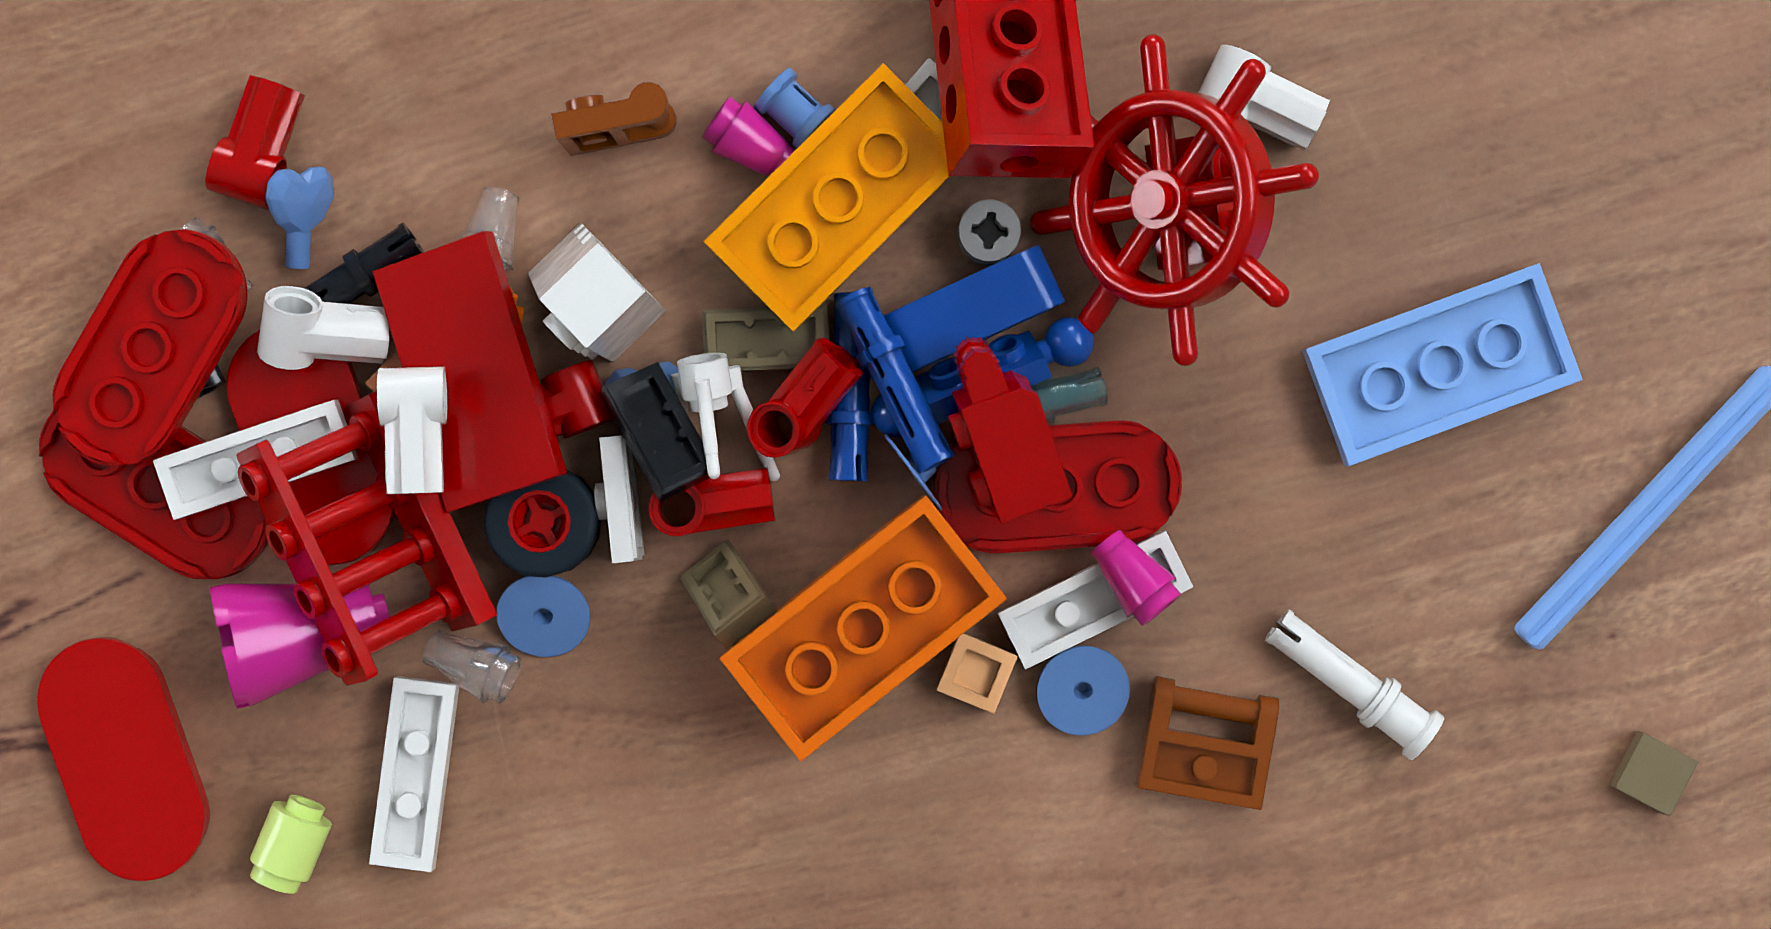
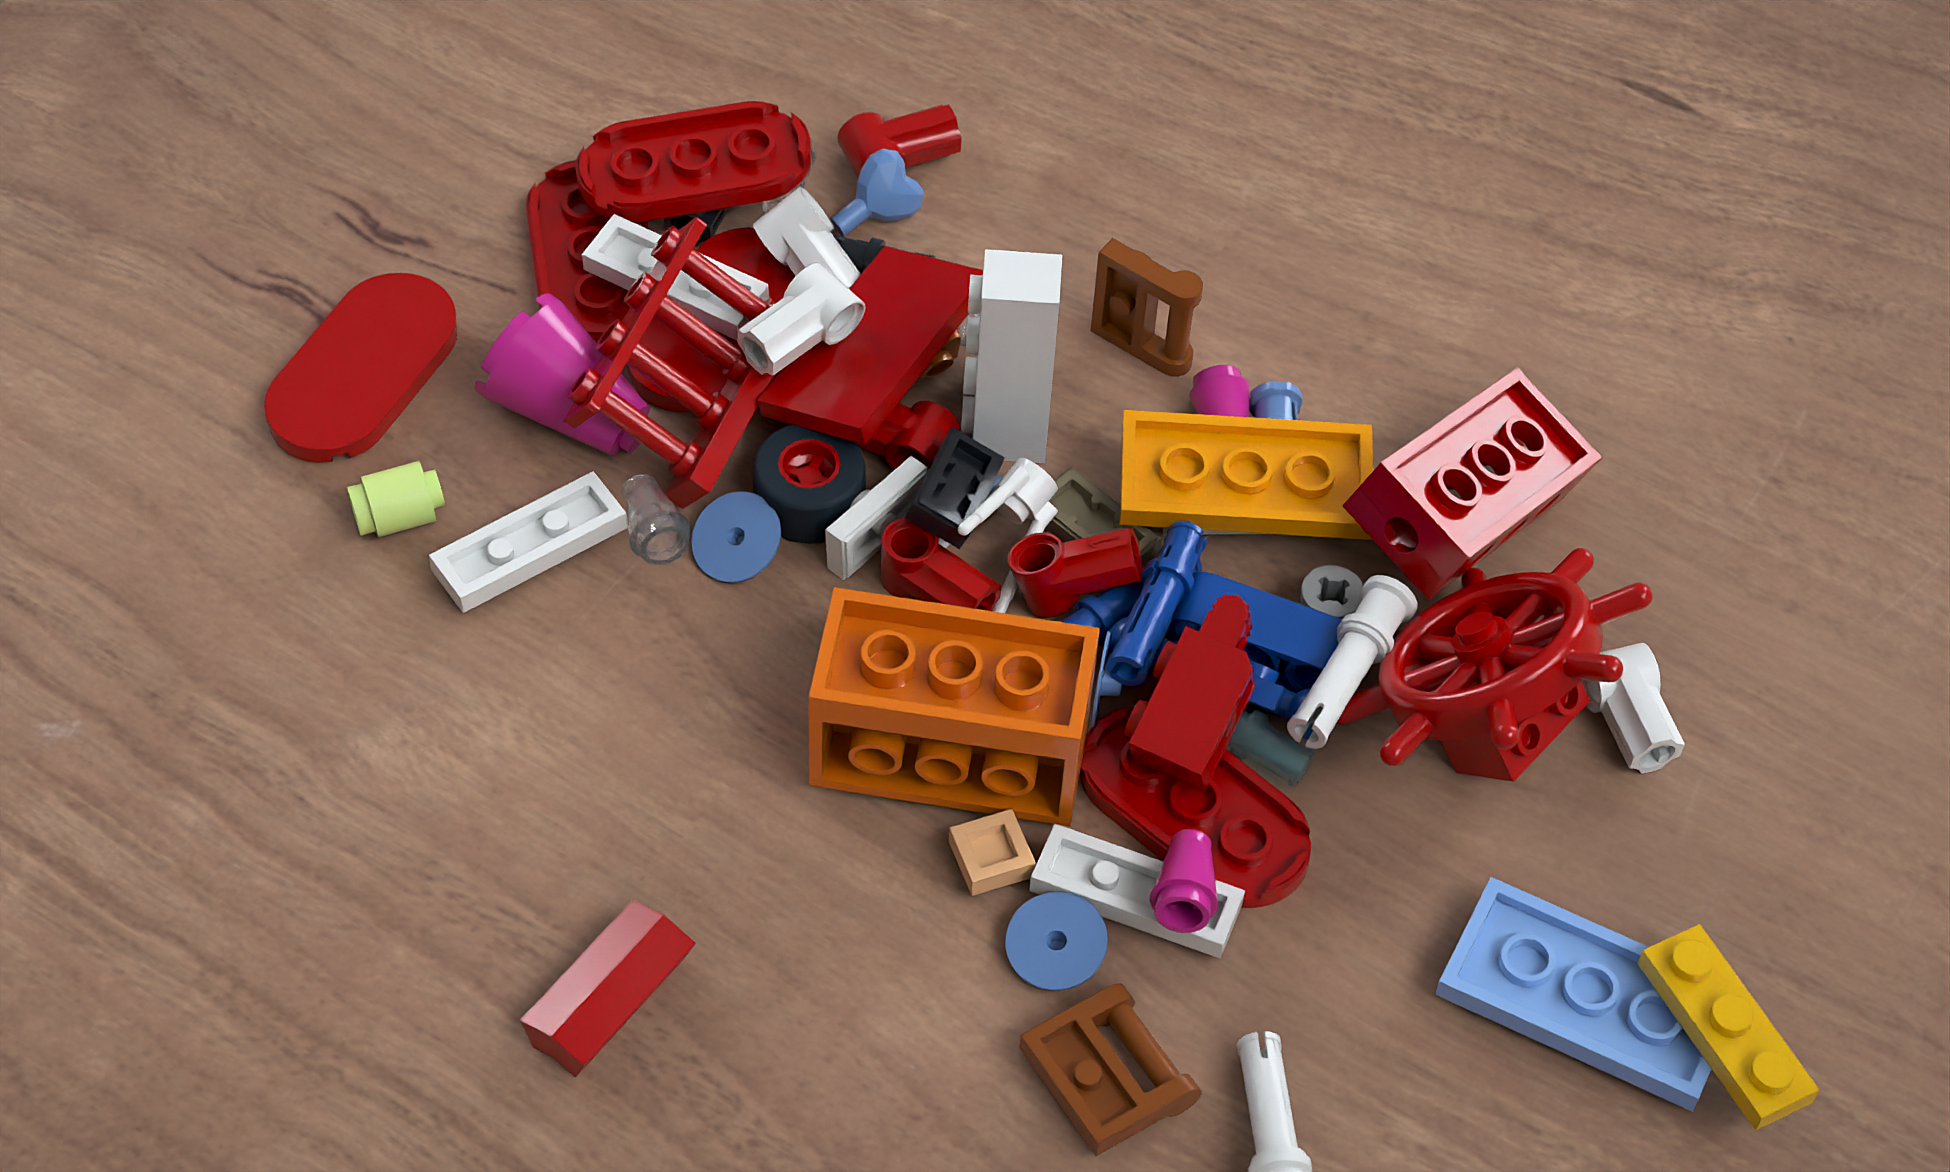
camera: 40 degrees right, 35 degrees down
none -> white pin [1287,575,1418,749]
none -> yellow plate [1637,924,1820,1131]

